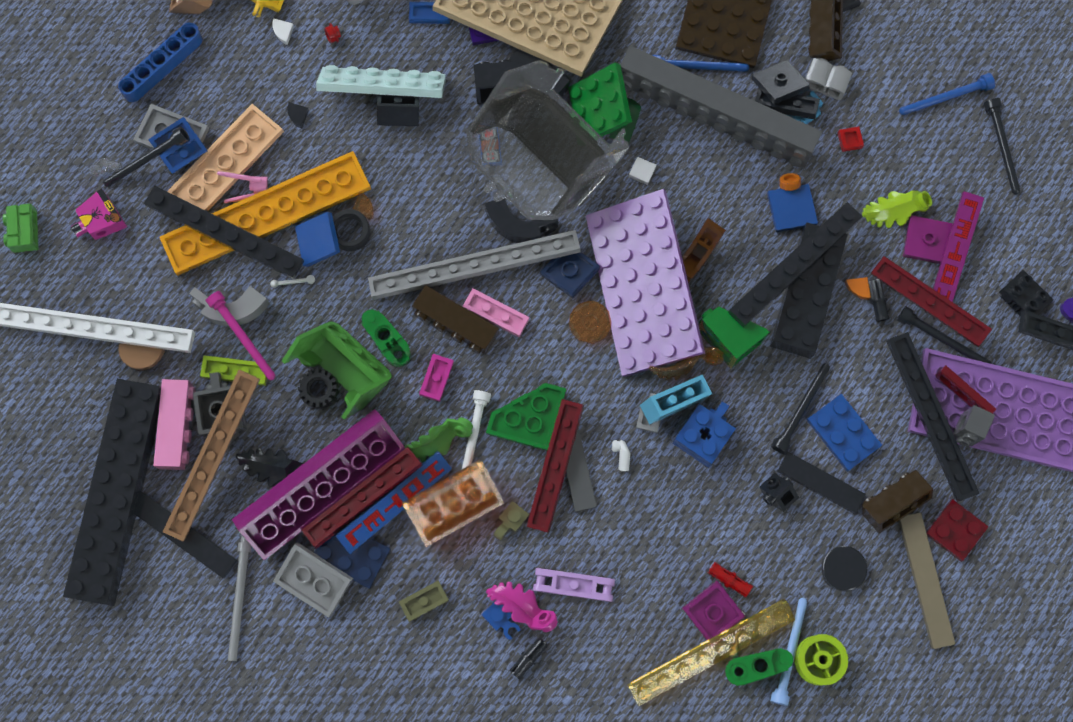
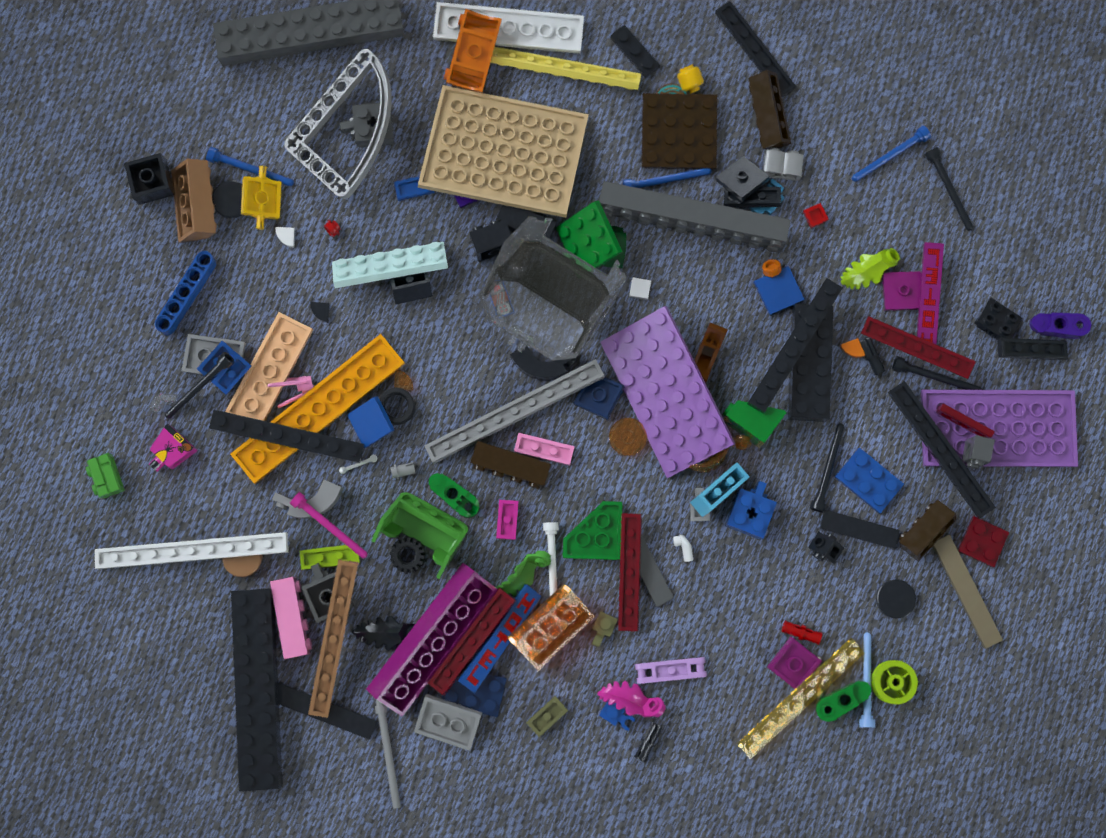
camera: 15 degrees left, 5 degrees up
none -> light grey pin [390,462,416,479]

